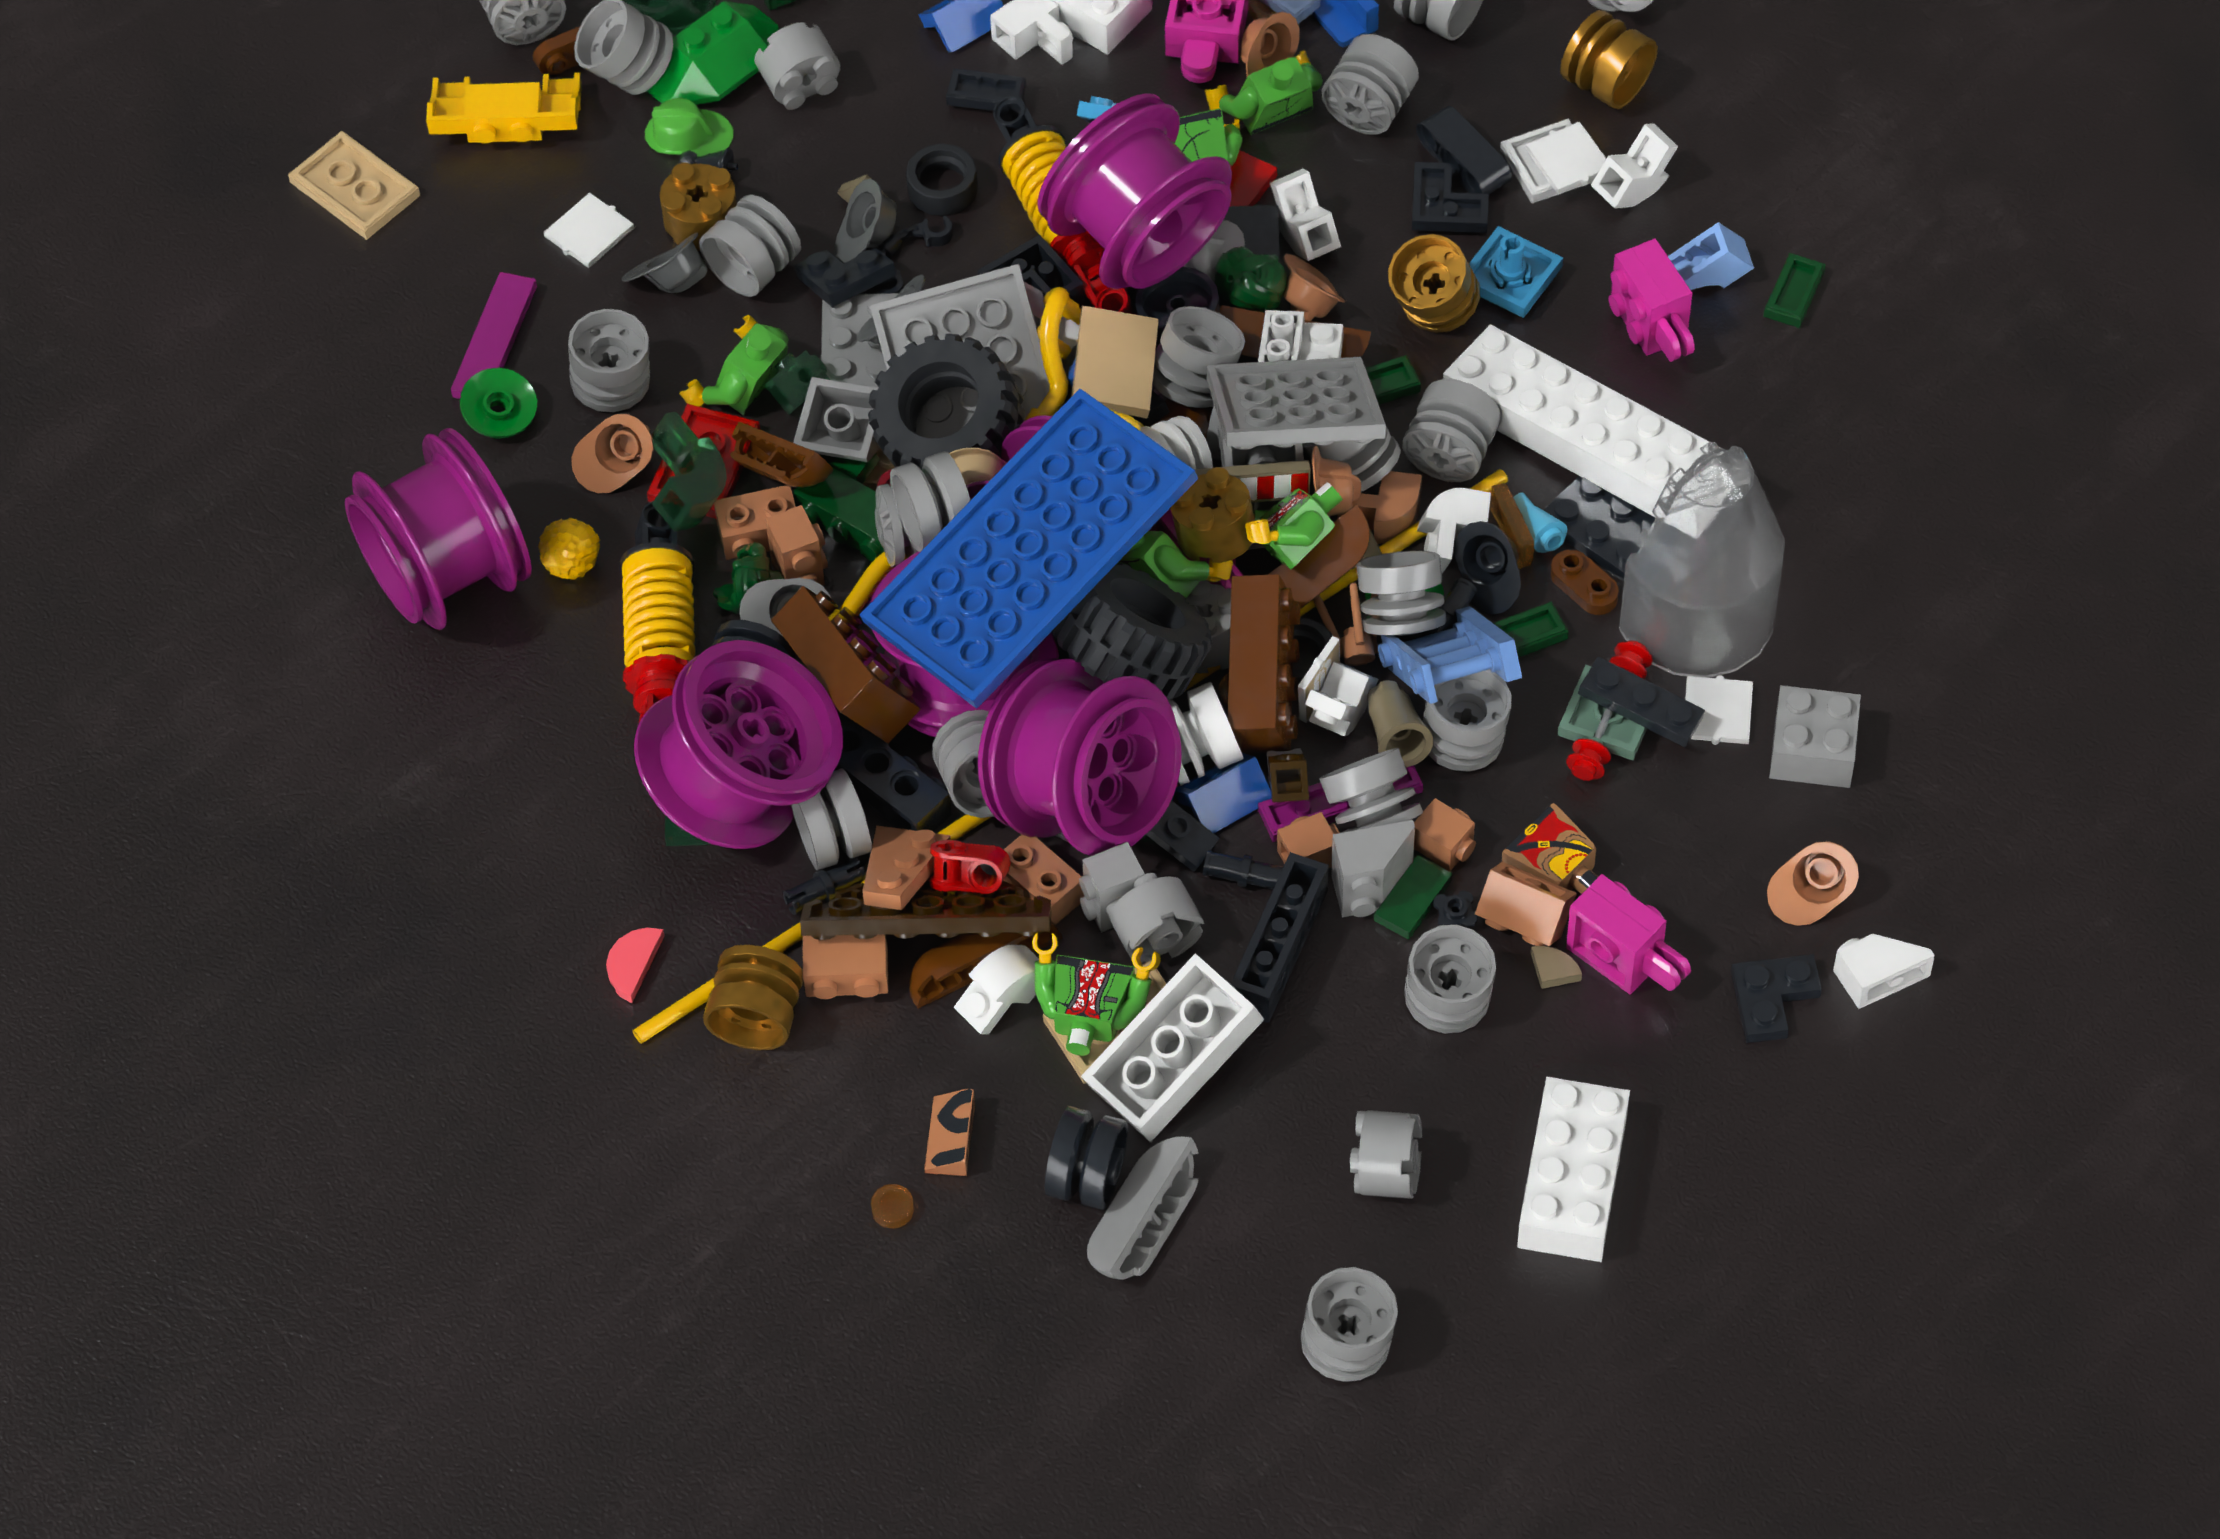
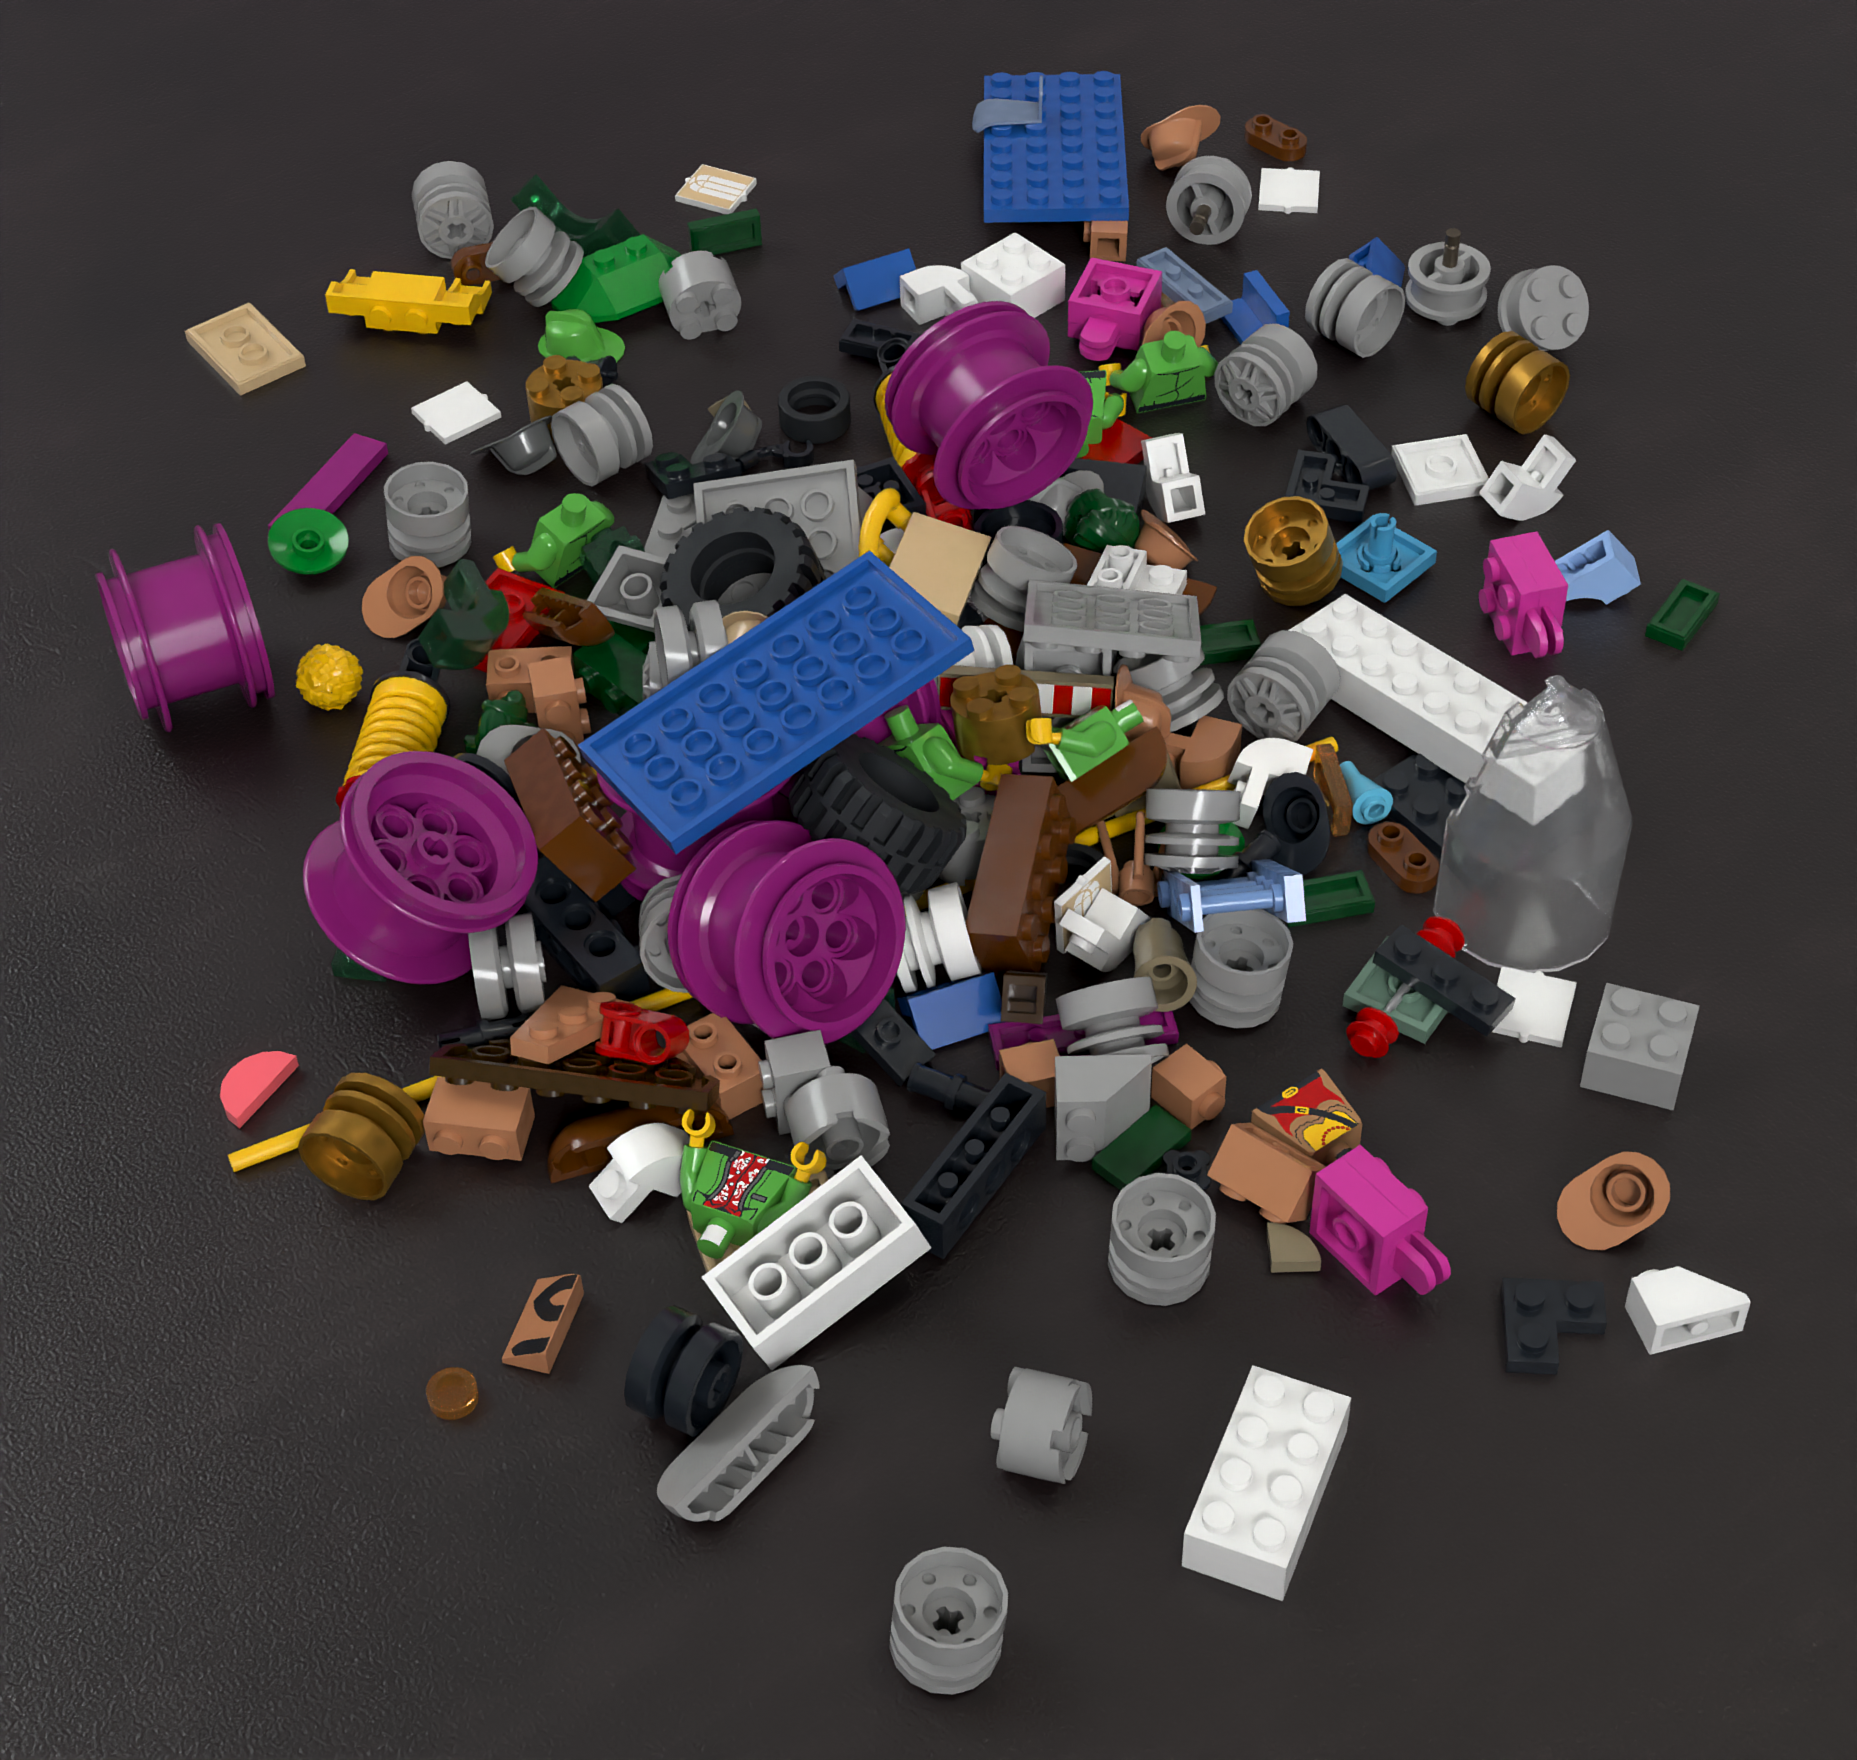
camera: 10 degrees right, 10 degrees down
white piece [1526,122,1606,194] -> none

